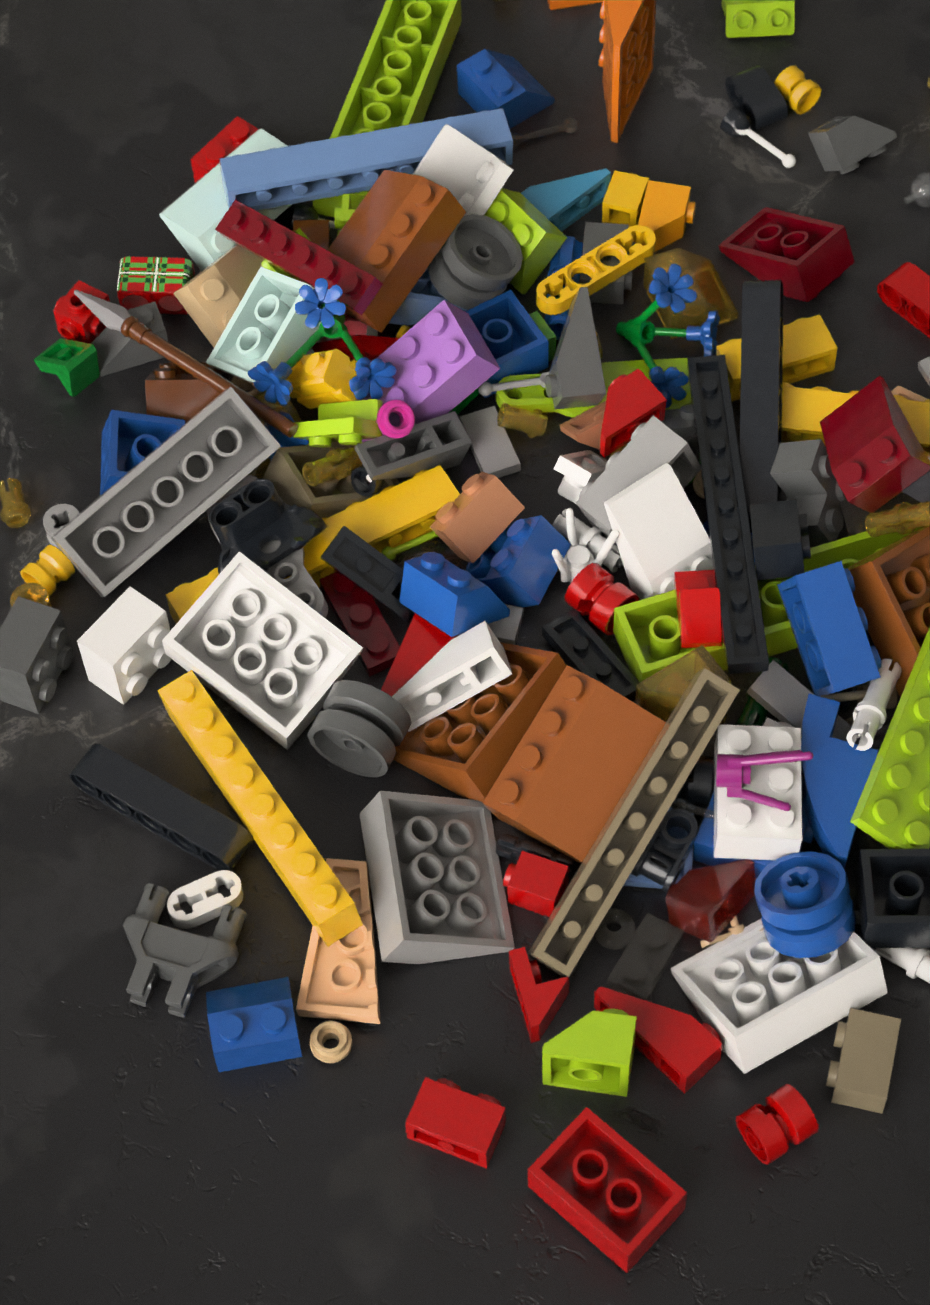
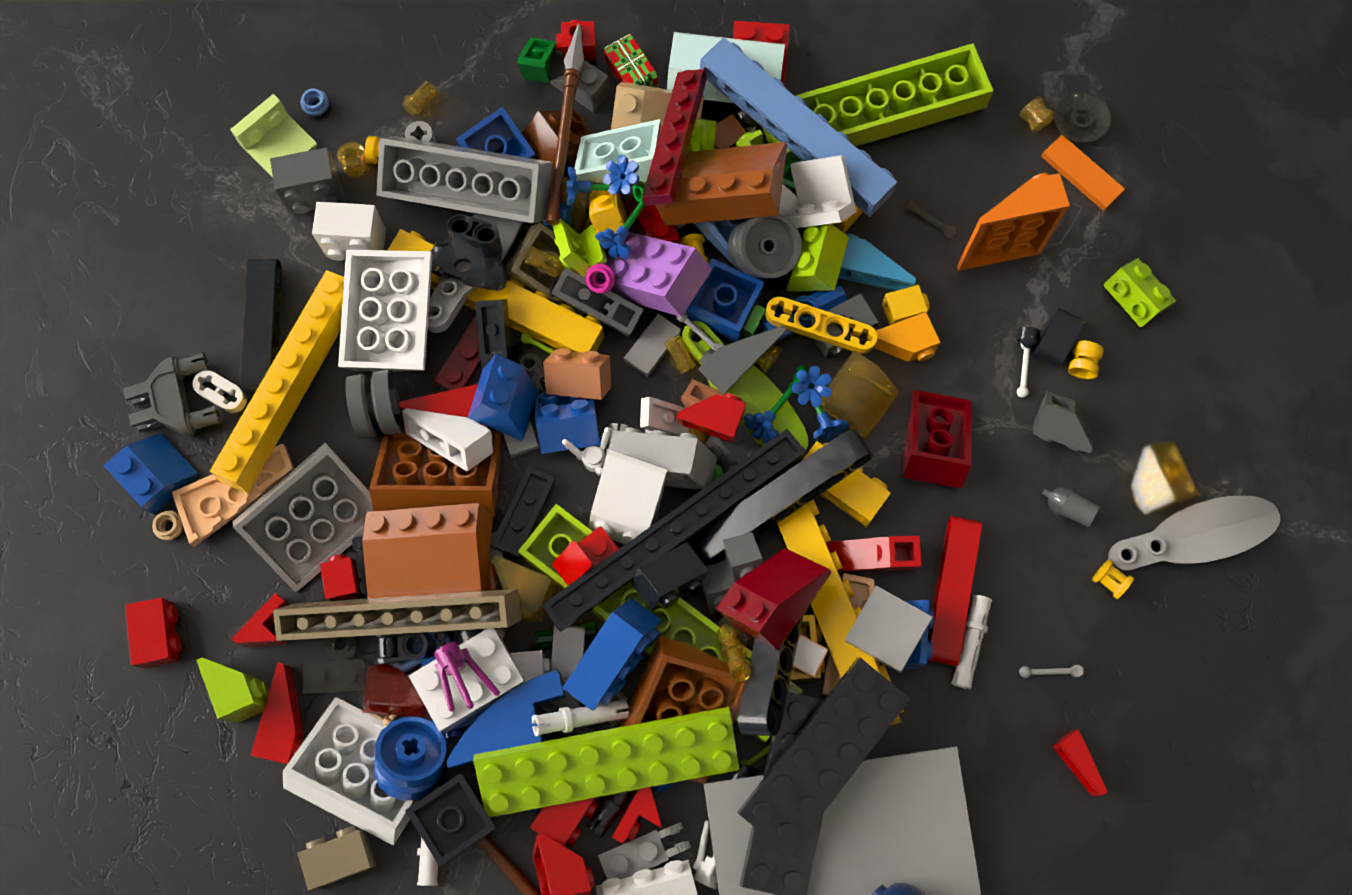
camera: 55 degrees right, 15 degrees up
blue slope [457,49,554,129] -> none
red brick [528,1107,687,1273] -> none
red wheel [565,563,639,635] -> none
red wheel [735,1084,819,1165] -> none
none -> red slope [826,536,921,573]

